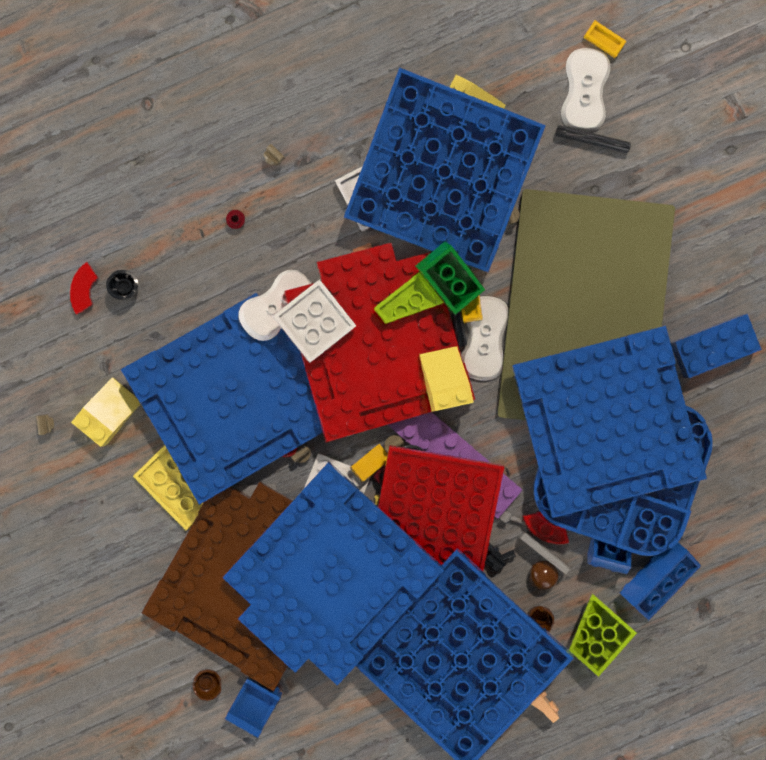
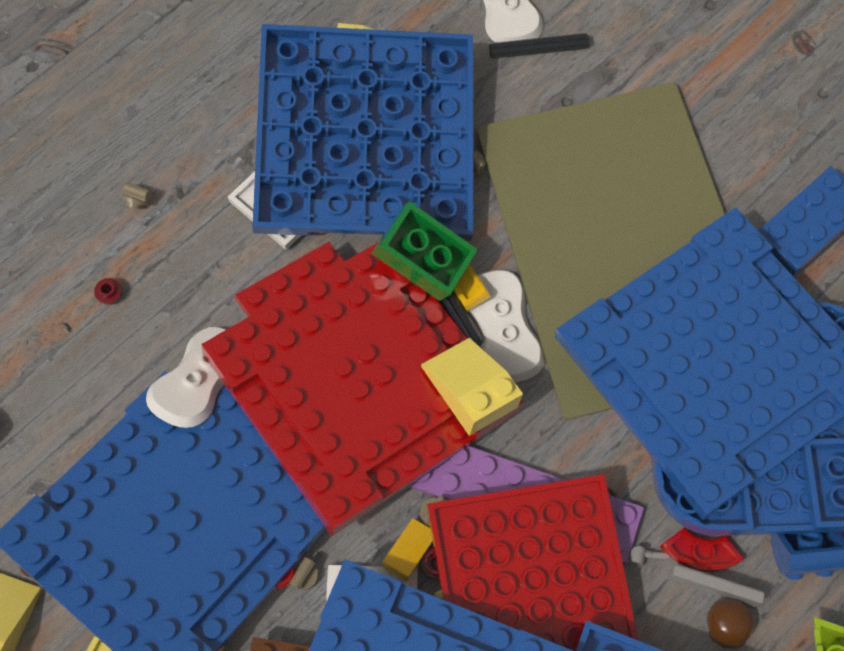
camera: 20 degrees left, 20 degrees down
white plate [273,279,356,363] -> none
lime wing [373,272,444,324] -> none
black piece [485,543,516,573] -> none

